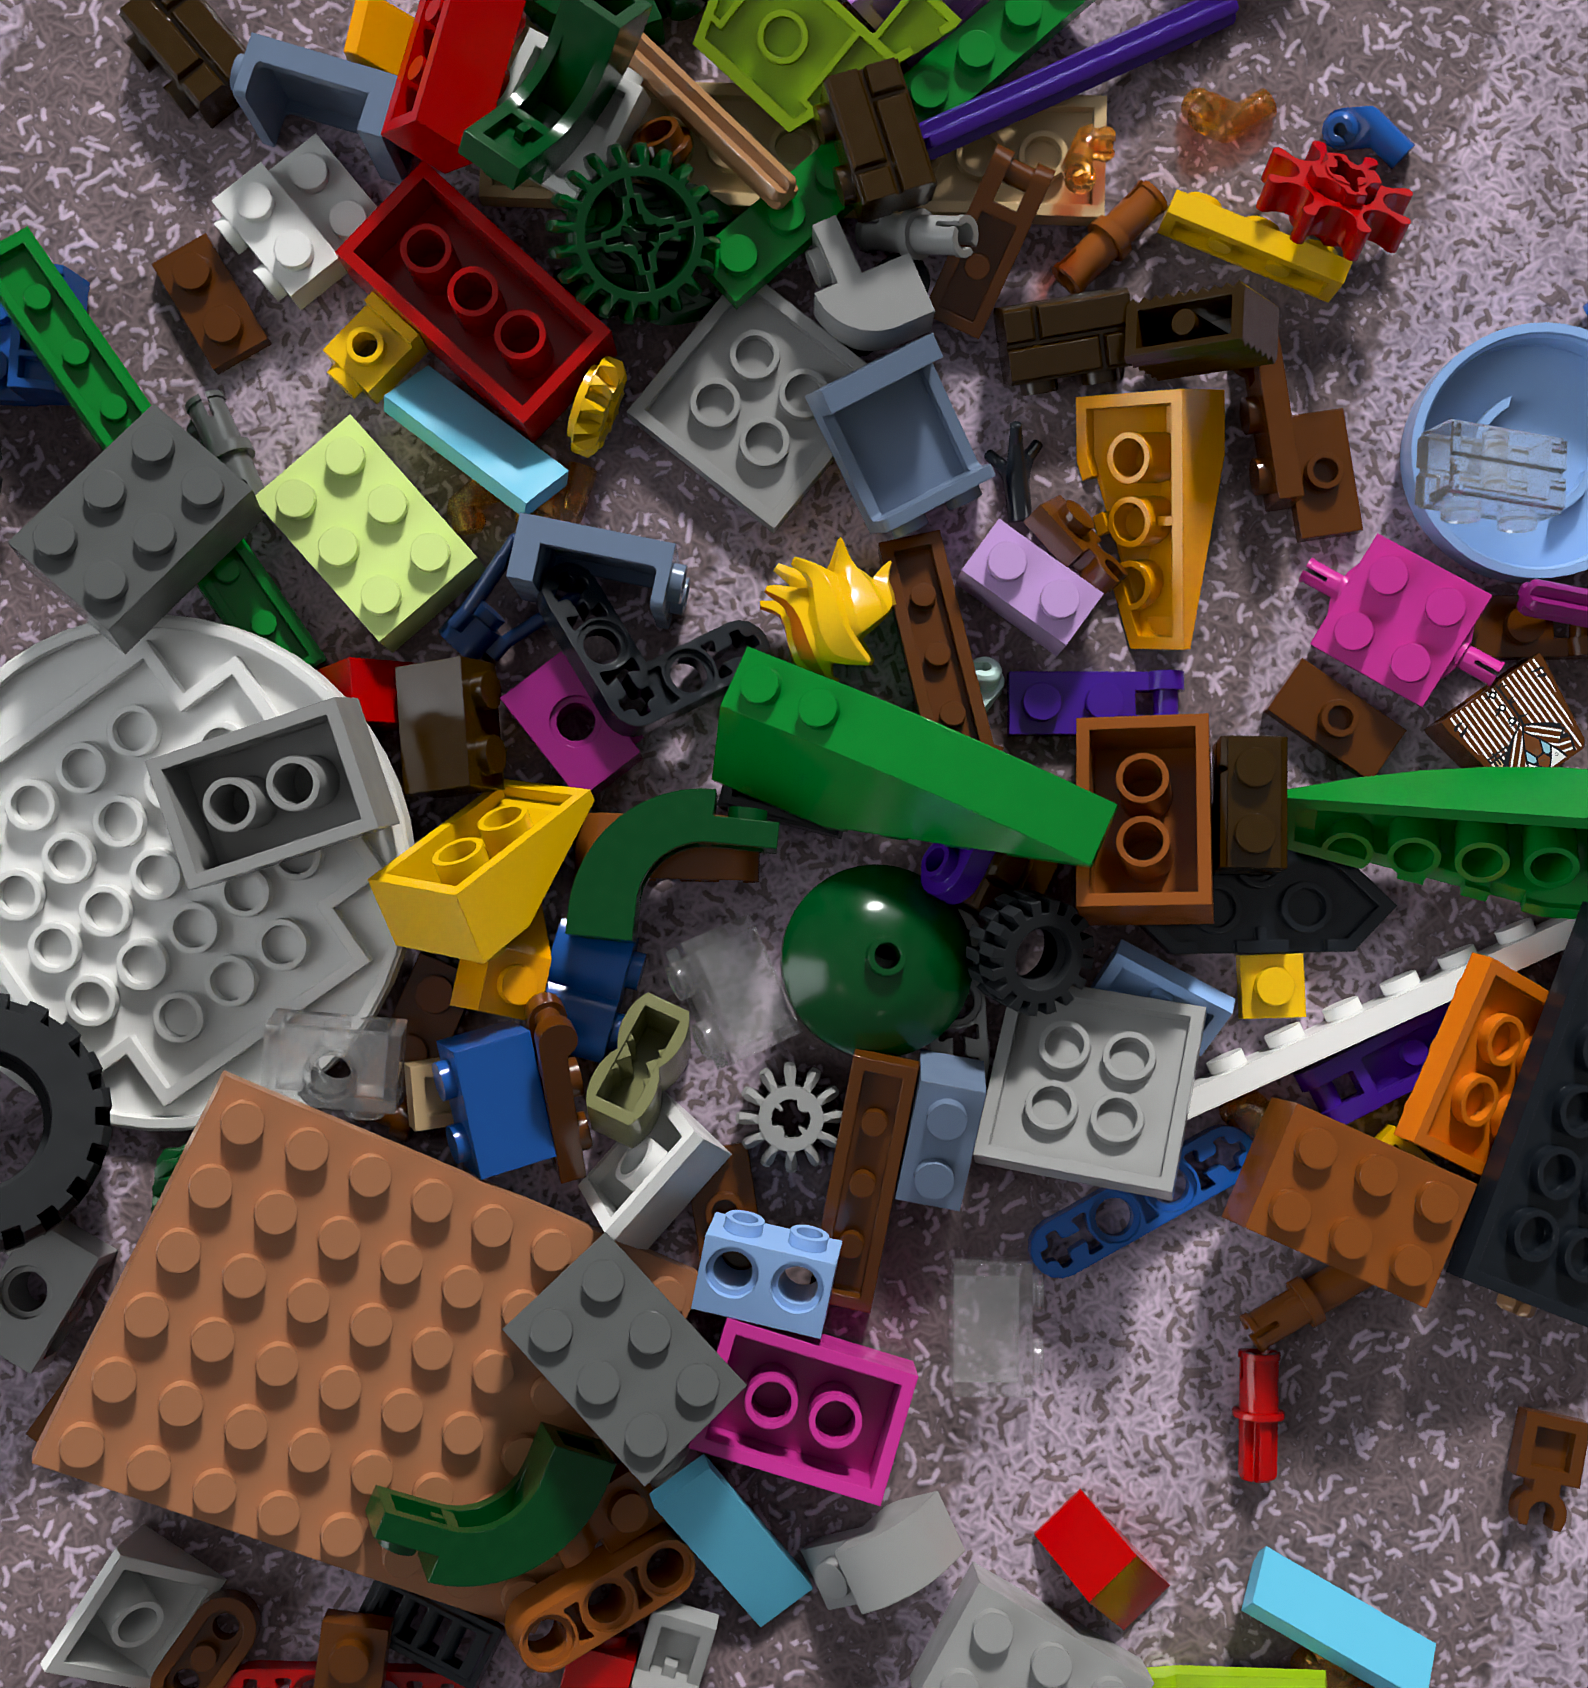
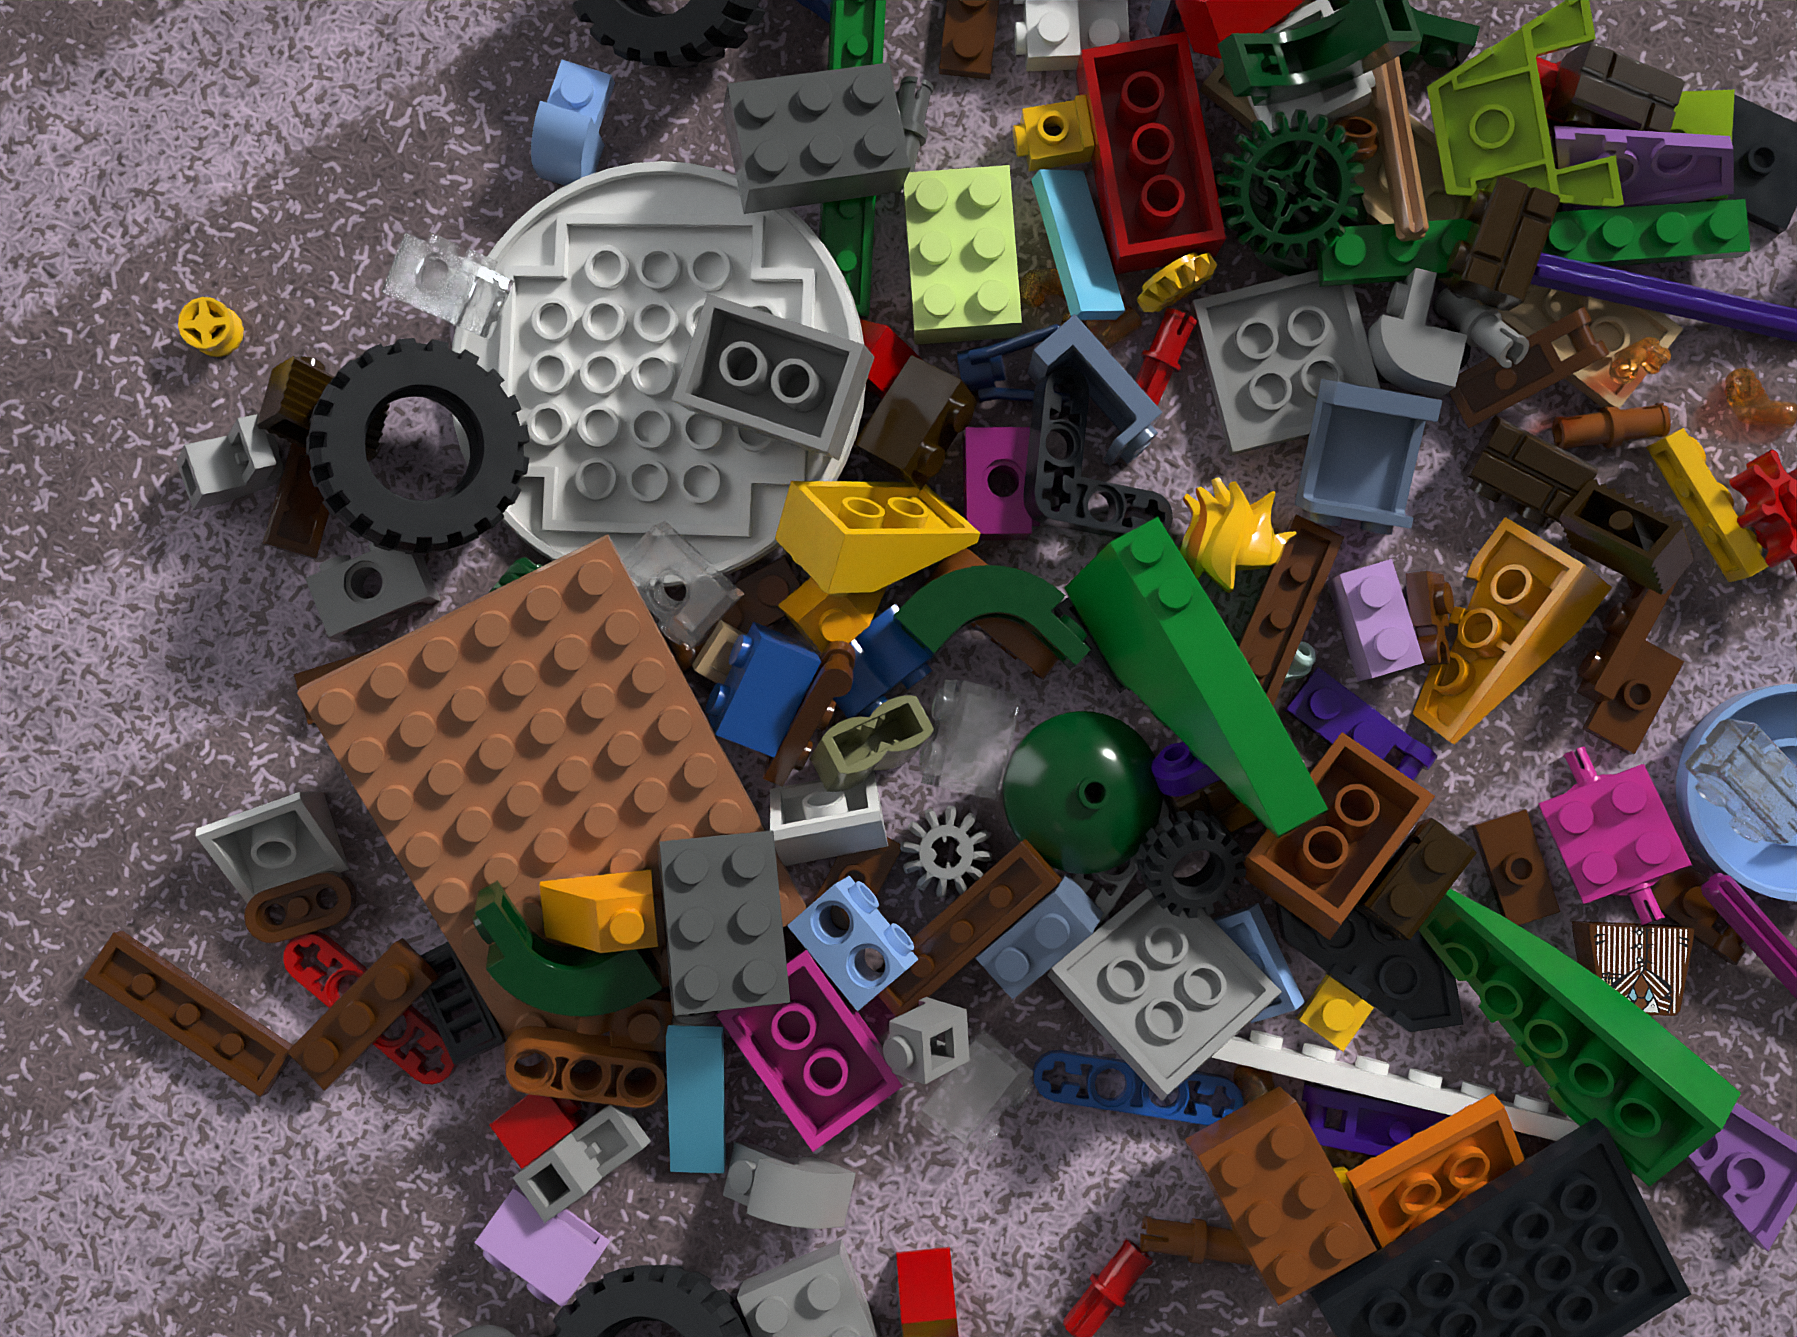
camera: 50 degrees right, 0 degrees up
black bar [984,421,1043,523] -> none
none -> light orange slope [539,870,658,953]
none -> light grey brick [883,997,970,1084]
none -> red axle [1135,308,1197,406]

